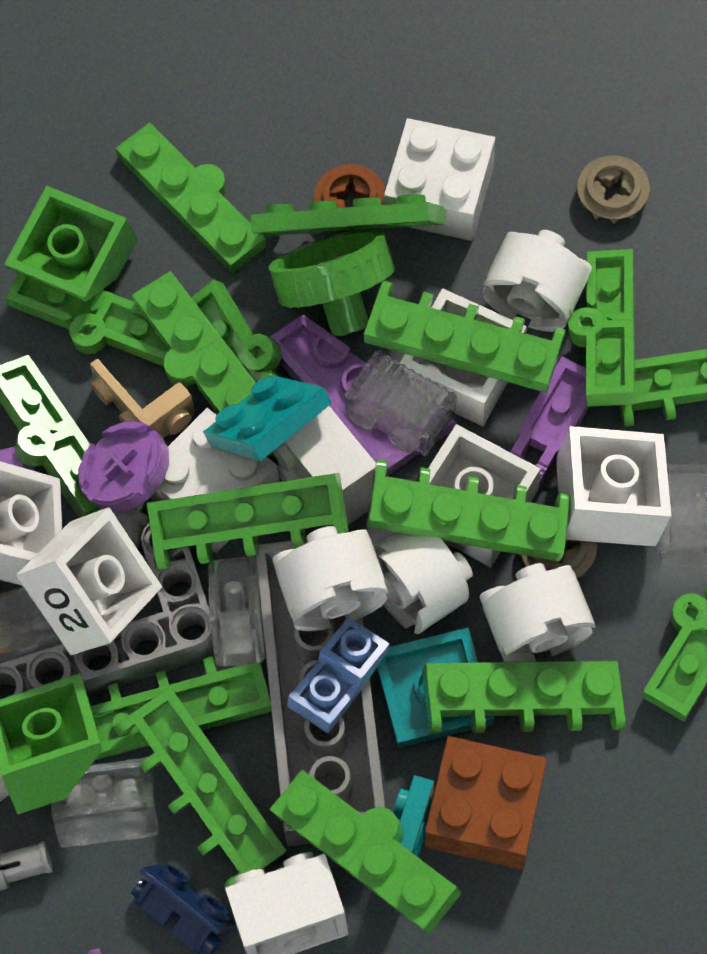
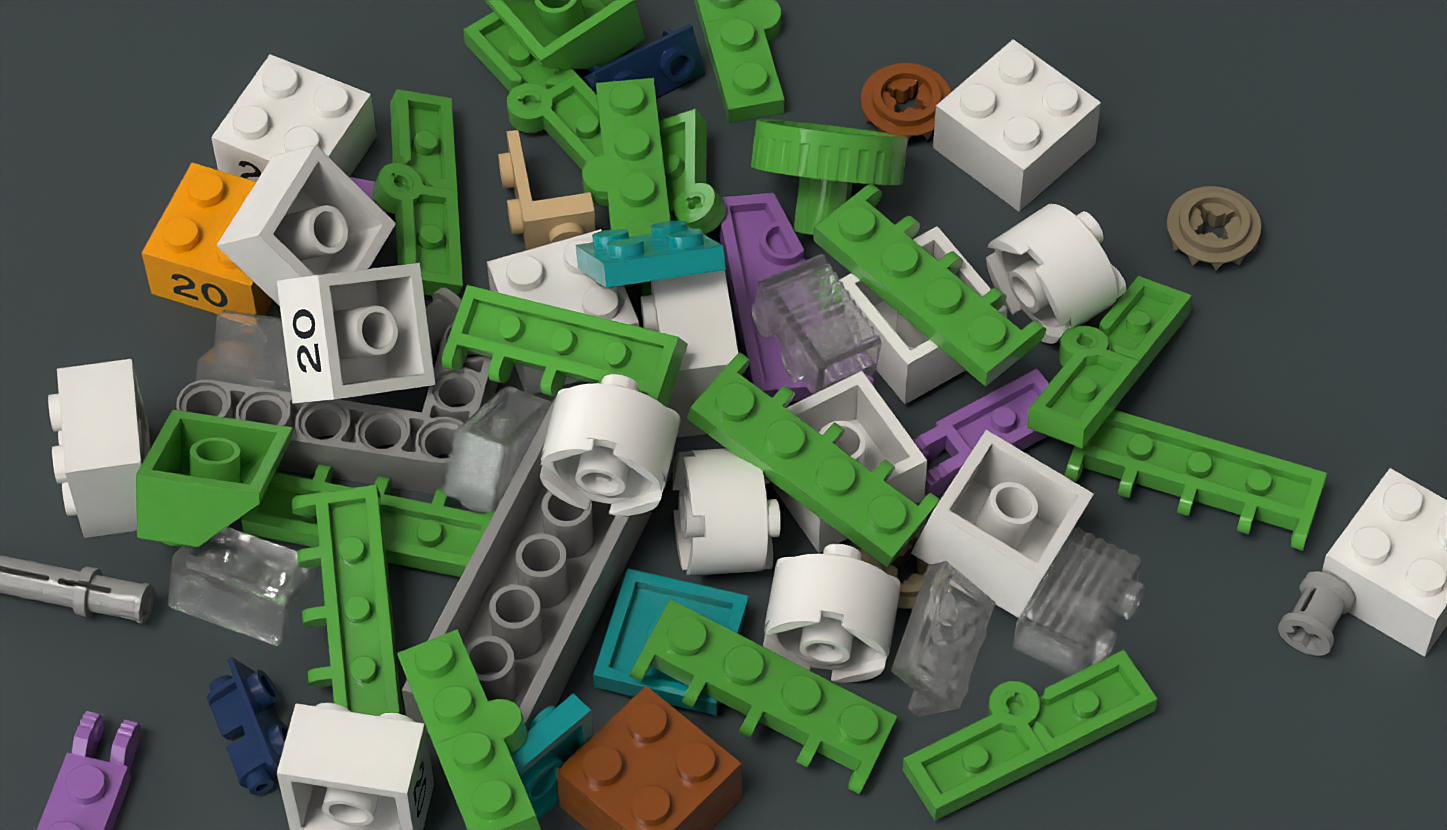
camera: 25 degrees right, 10 degrees down
medium lavender tile [78,421,169,513] -> none
bright green hinge [250,194,446,237] -> none
medium blue slope [287,617,390,733] -> none
none -> dark blue hinge [582,24,705,98]
none -> clear bracket [891,561,996,717]

